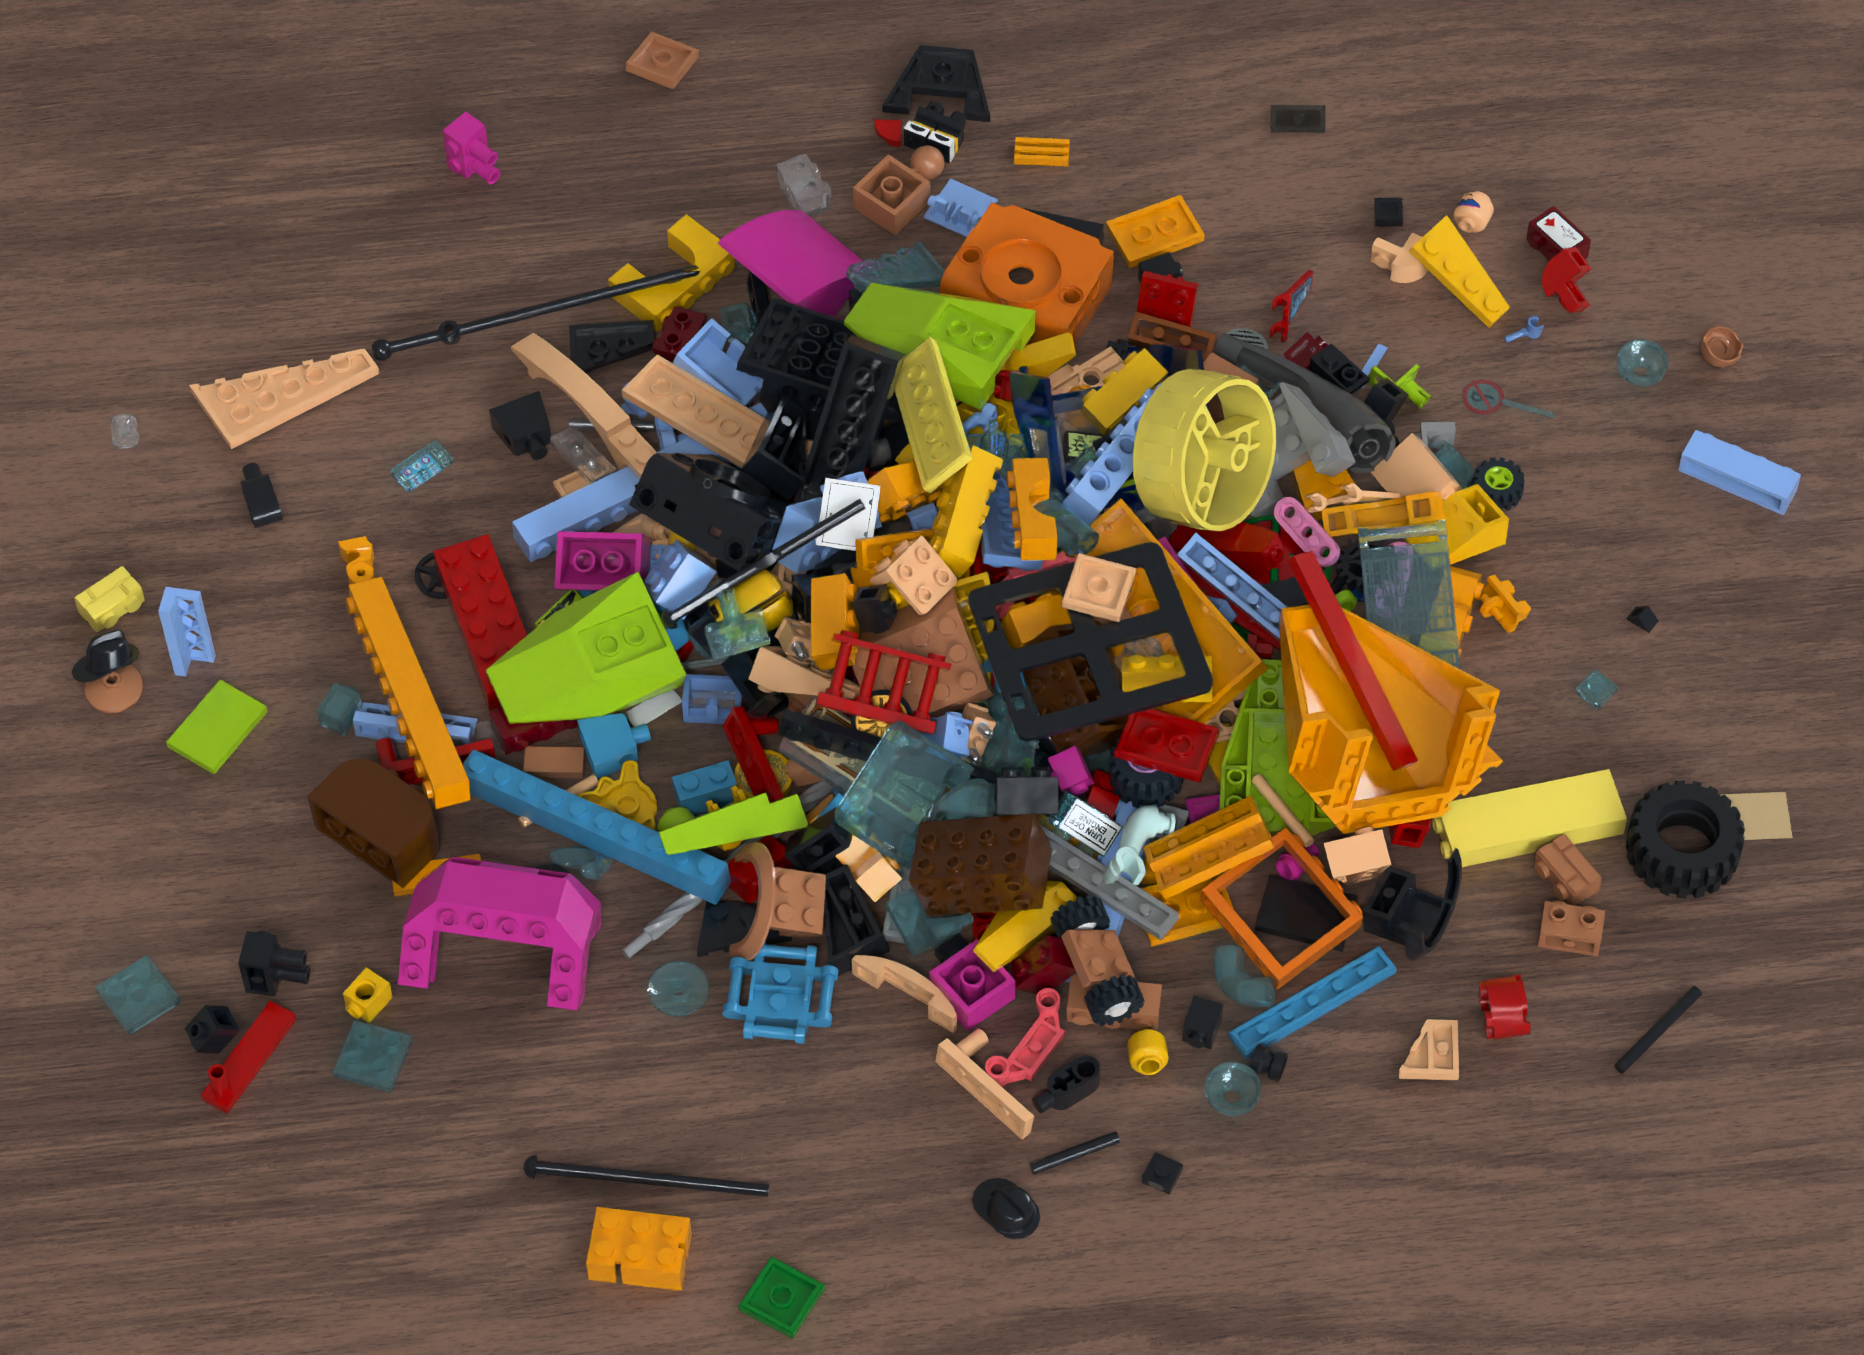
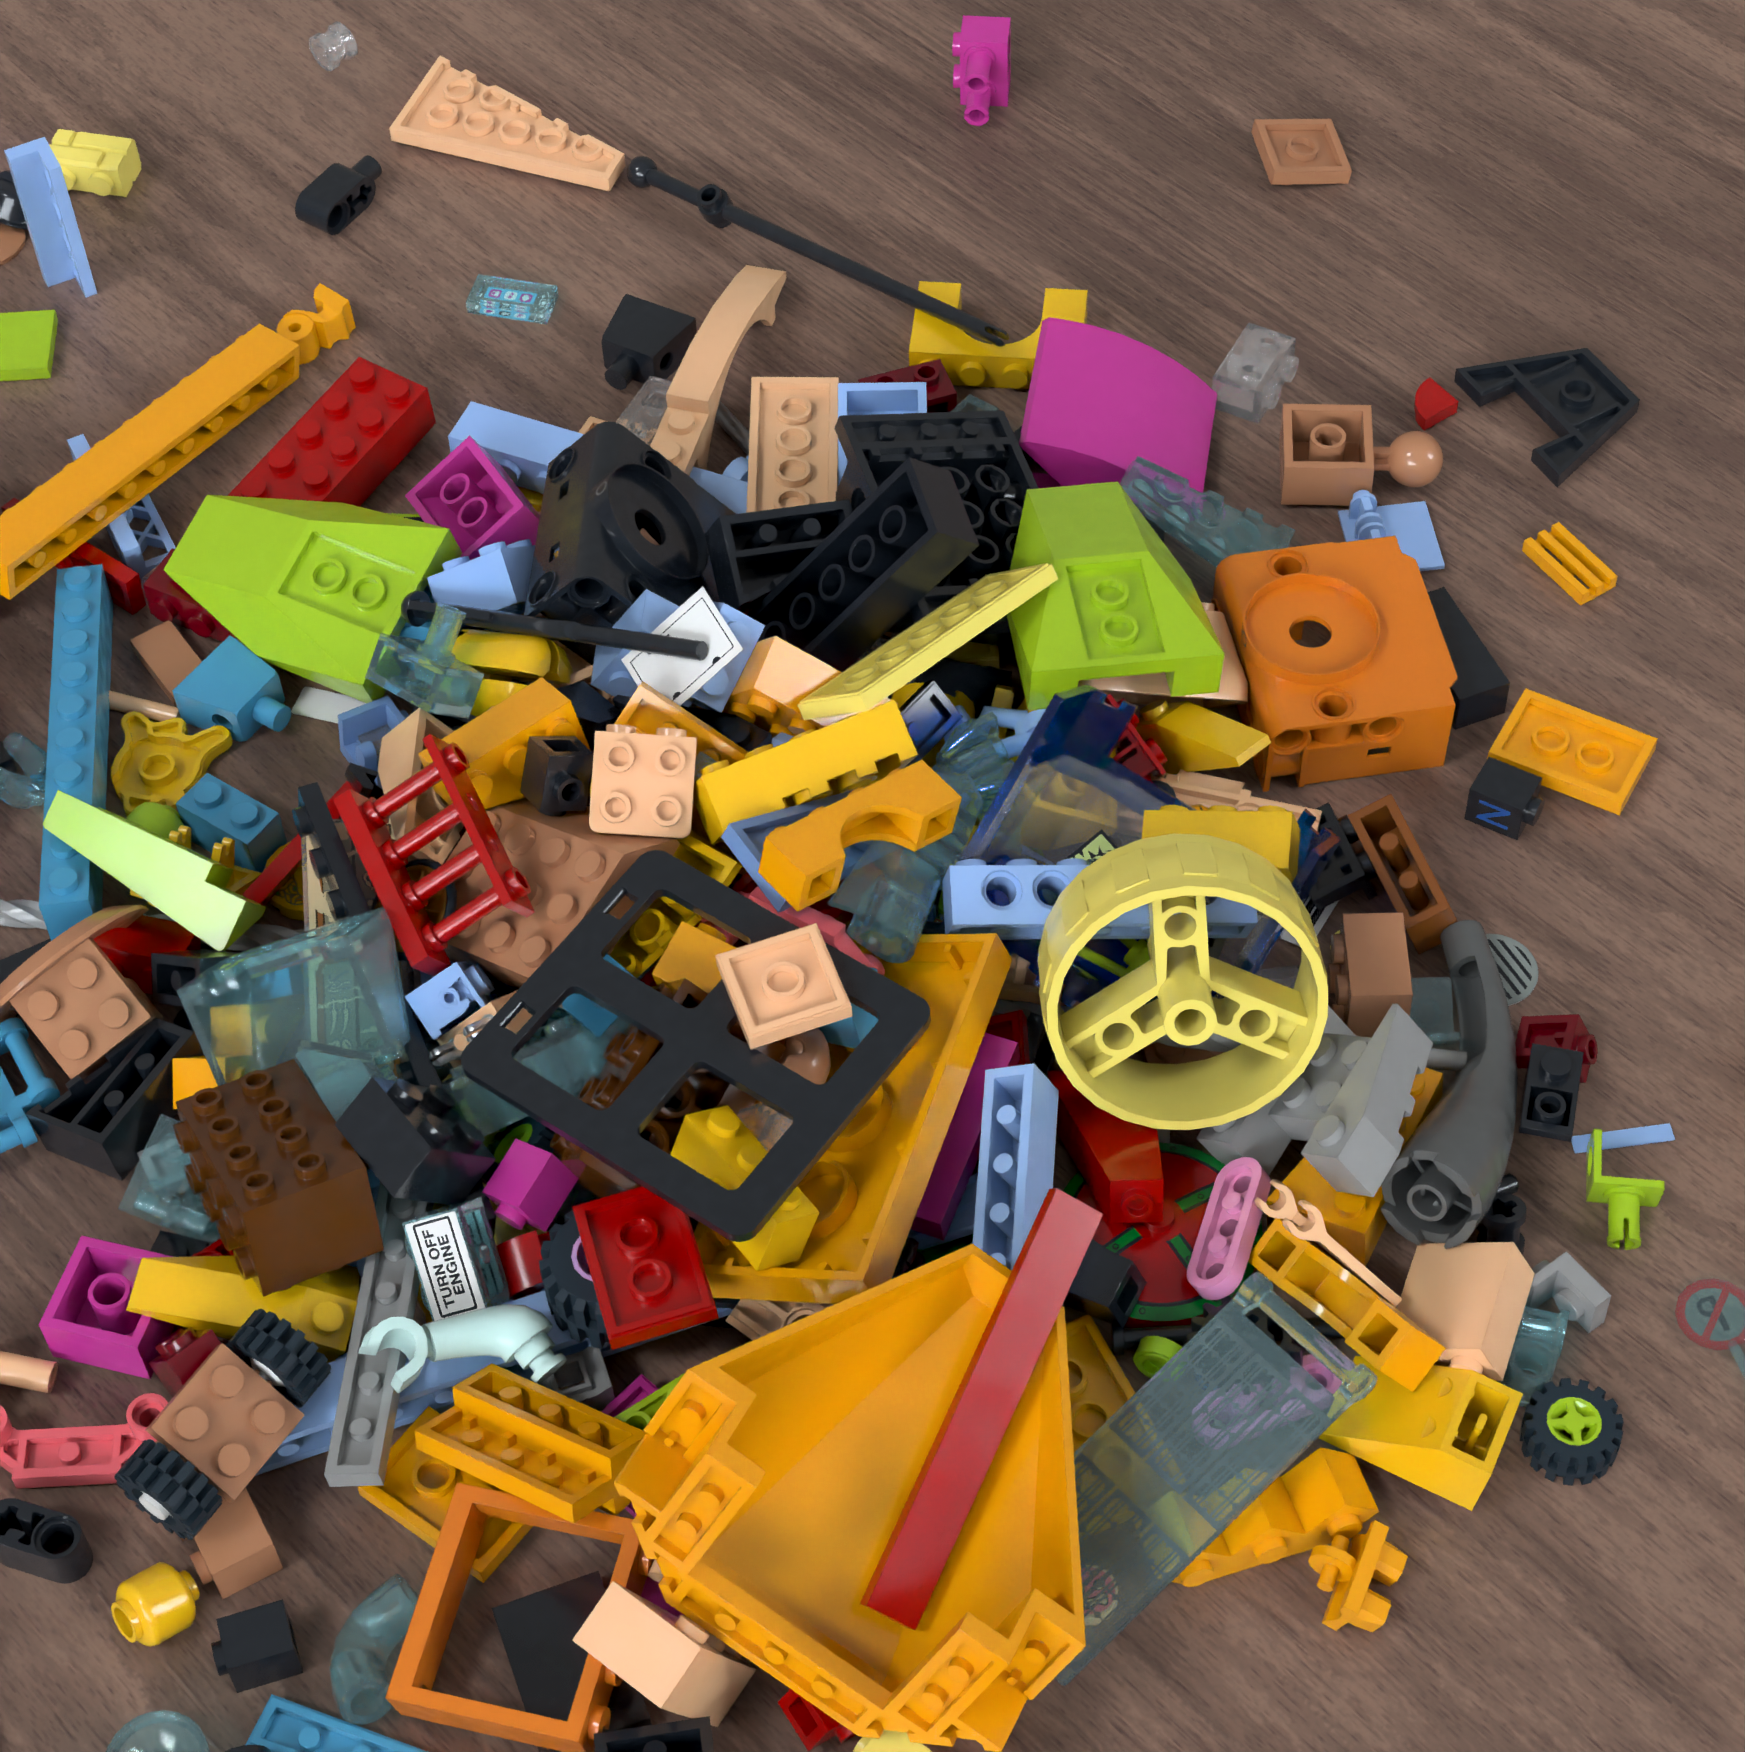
camera: 55 degrees right, 5 degrees down
clear light blue brick [317,683,362,736] -> none
black wing [569,320,654,373] -> none
light nougat slope [852,955,957,1033] -> none
black hips [904,101,966,164] -> none
red plate [1137,271,1199,328] -> none
red flag [1270,270,1313,343] -> none
black brick [1364,378,1409,421] -> none

